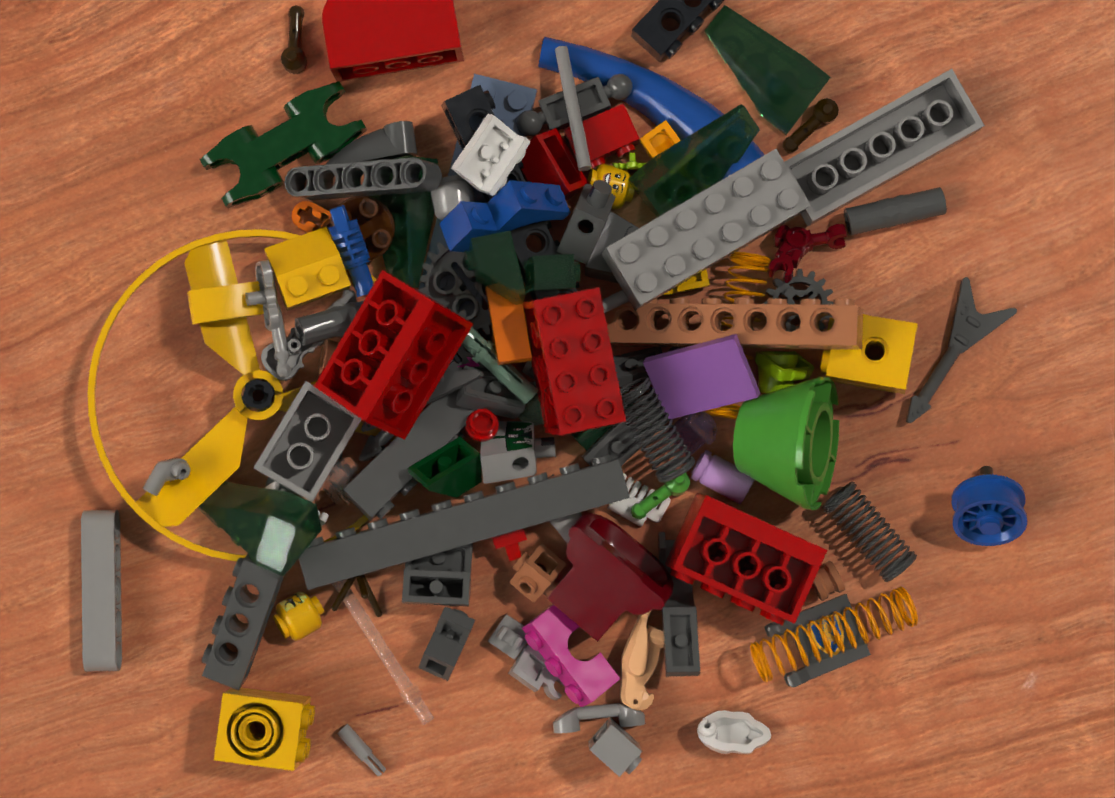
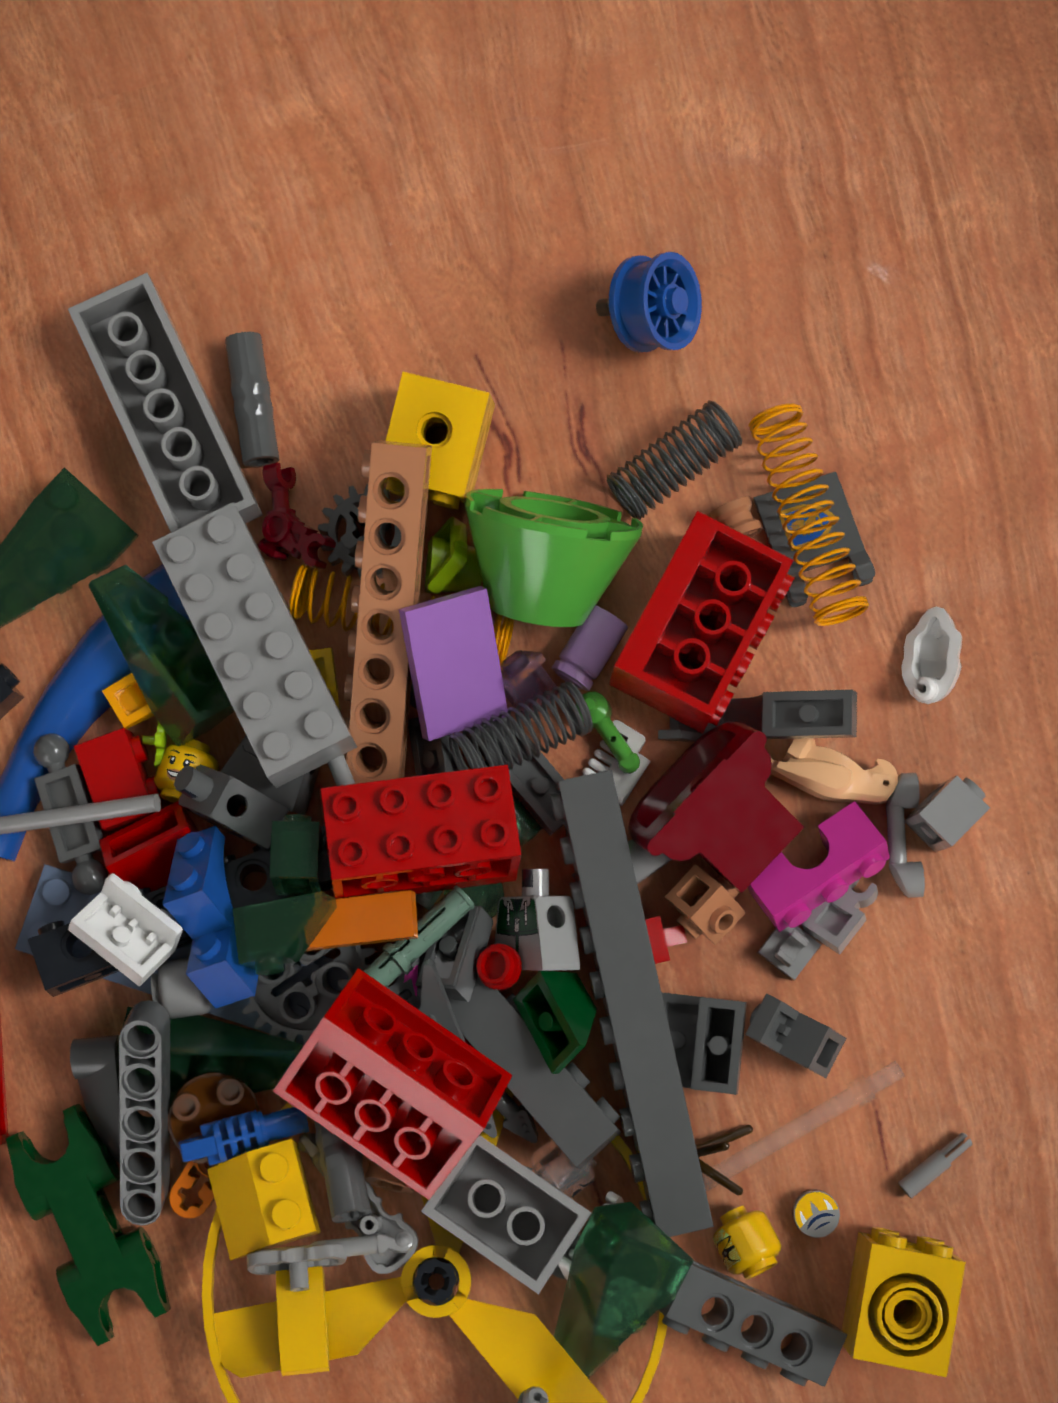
camera: 80 degrees left, 5 degrees down
dark brown piece [783,98,839,153] -> none
dark grey piece [906,277,1017,423] -> none
none -> tile [792,1189,840,1238]

